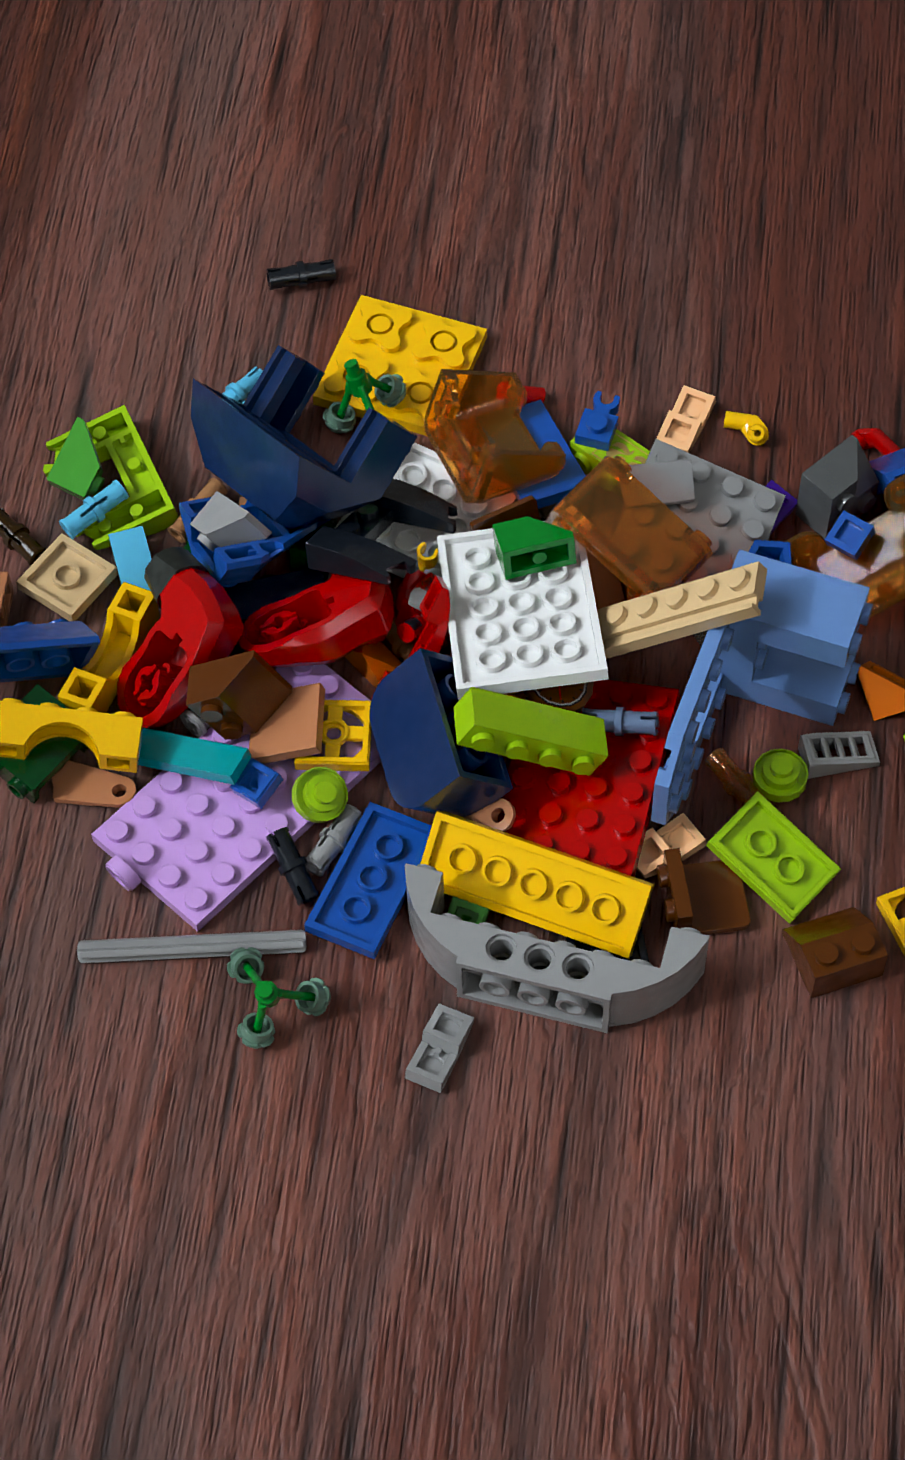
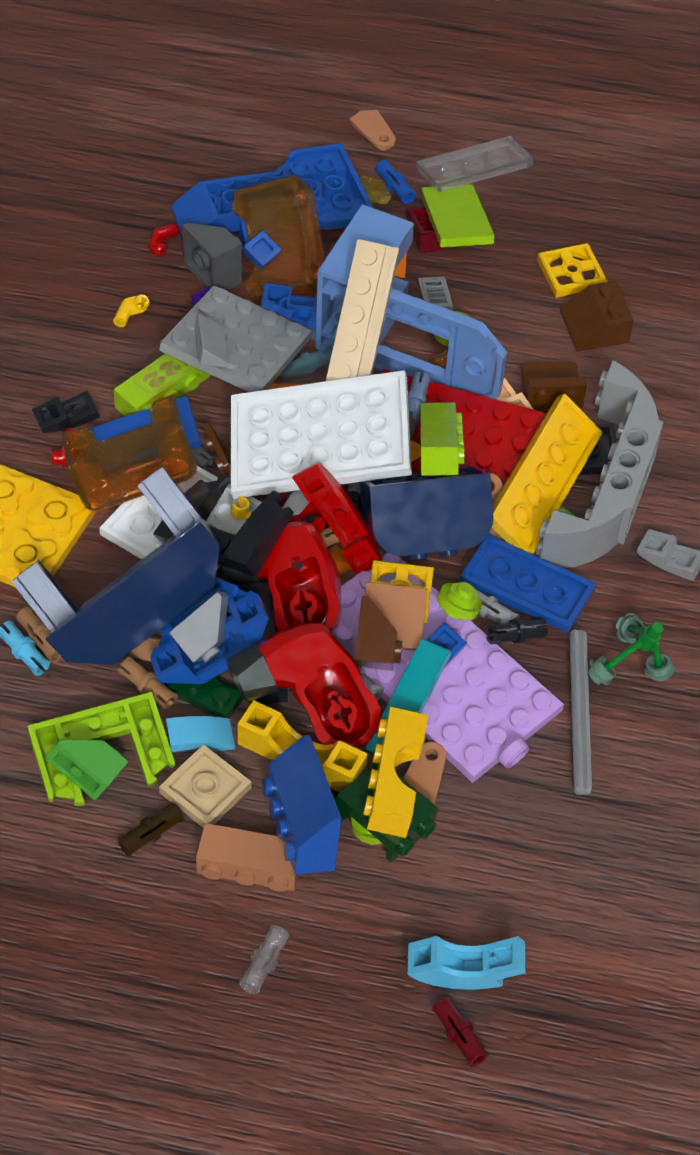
camera: 90 degrees left, 5 degrees down
medium azure pin [59,479,129,539] -> none
plant [323,359,406,434] -> none
green slope [492,516,577,580] -> none
clear orange windscreen [545,456,713,597] -> none
blue plate [575,391,620,451] -> none
light nougat slope [656,385,716,453] -> none
lime tile [706,791,841,924] -> none
none -> black slope [32,391,100,433]

